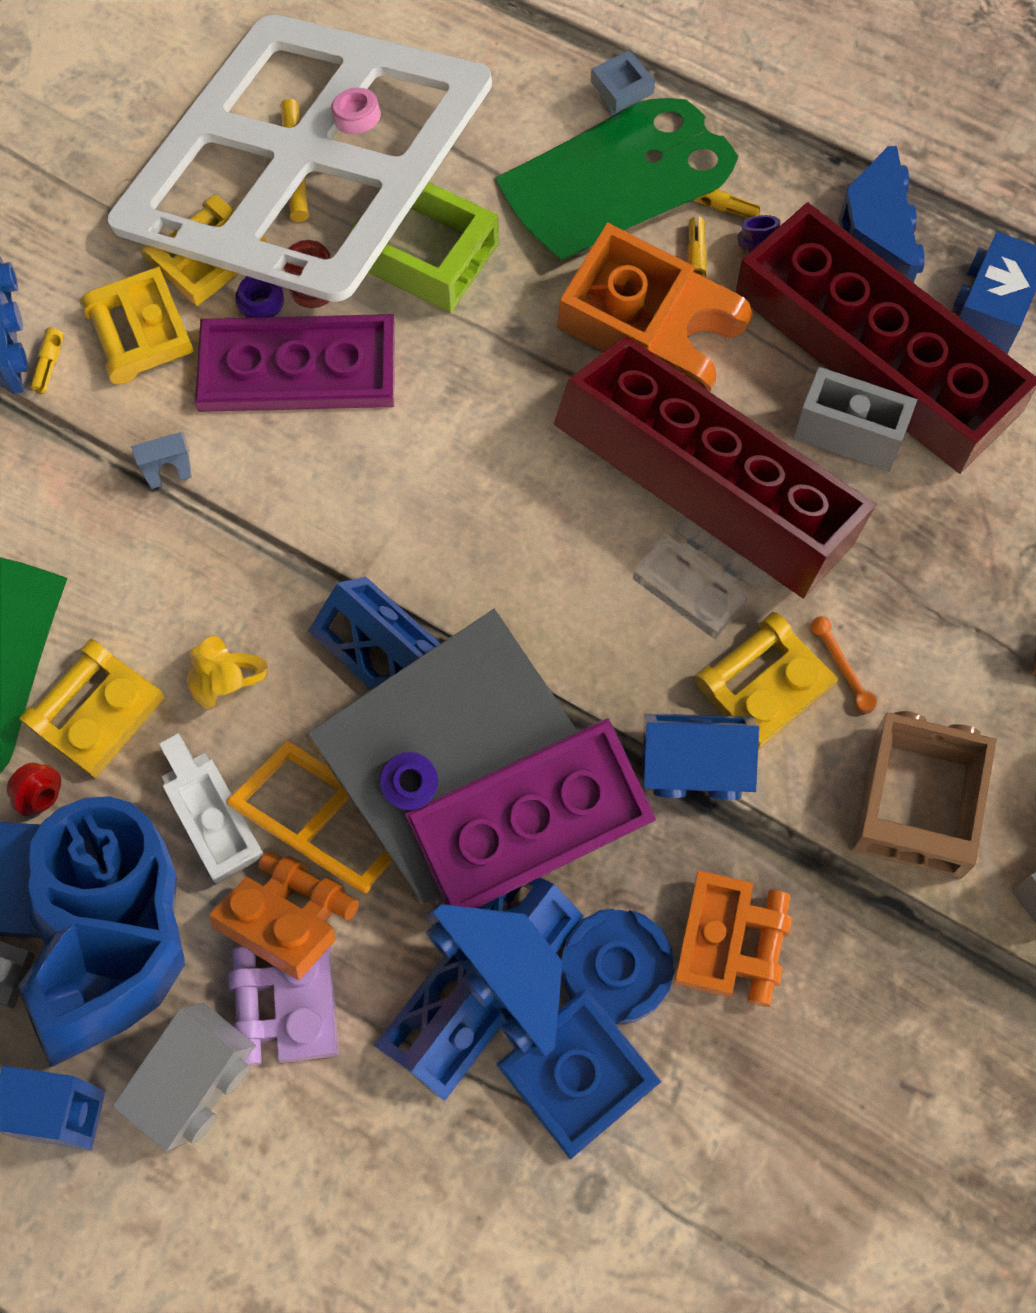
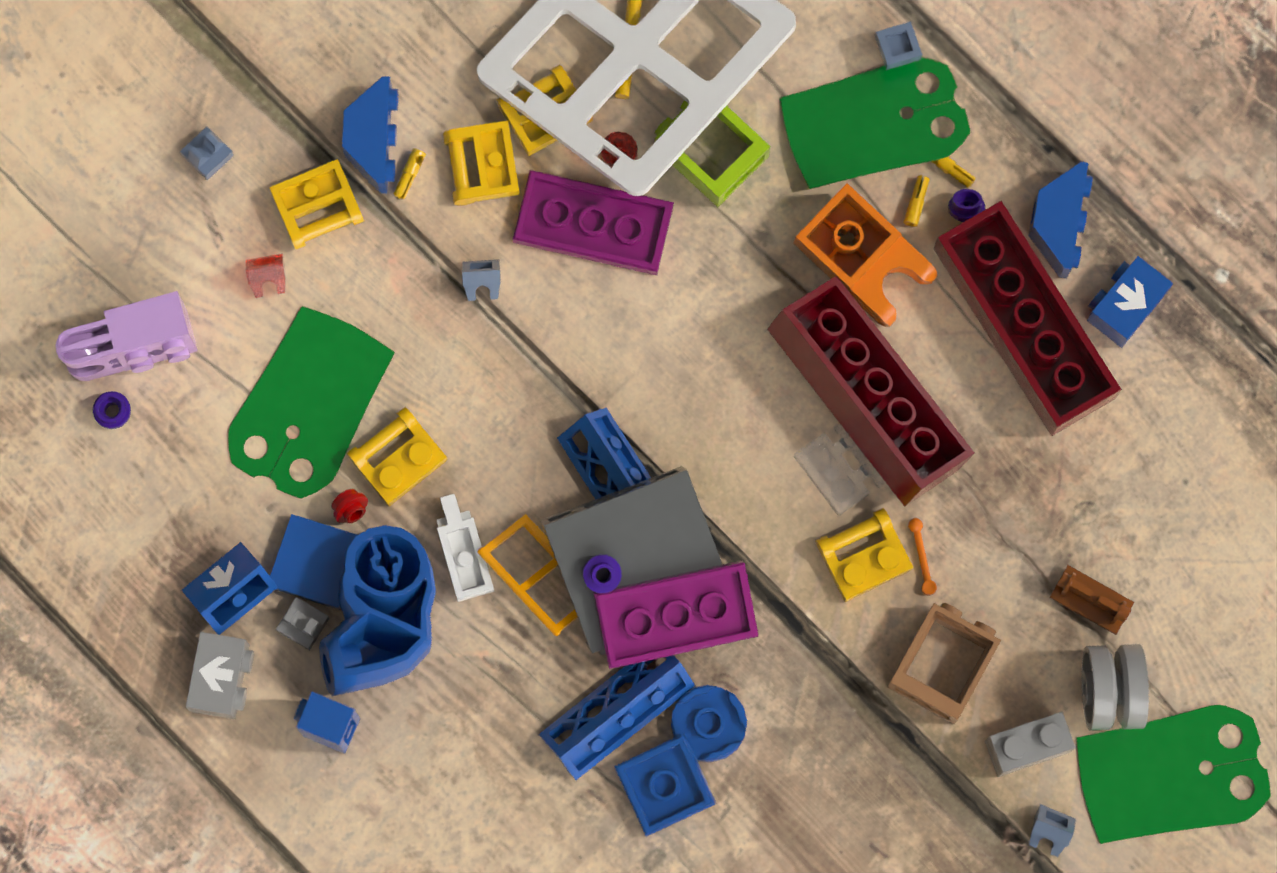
camera: 10 degrees right, 10 degrees up
light grey brick [112,1003,256,1151] -> none
yellow piece [186,635,268,709] -> none
orange plate [209,851,359,981] -> none
lavender plate [228,946,339,1066] -> none
dark purple plate [235,276,284,318] -> none
bright pink tile [331,87,381,134] -> none
blue slope [424,904,563,1057] -> none
blue brick [642,713,759,800] -> none
orange plate [674,870,792,1007] -> none
light grey brick [794,367,918,472] -> none

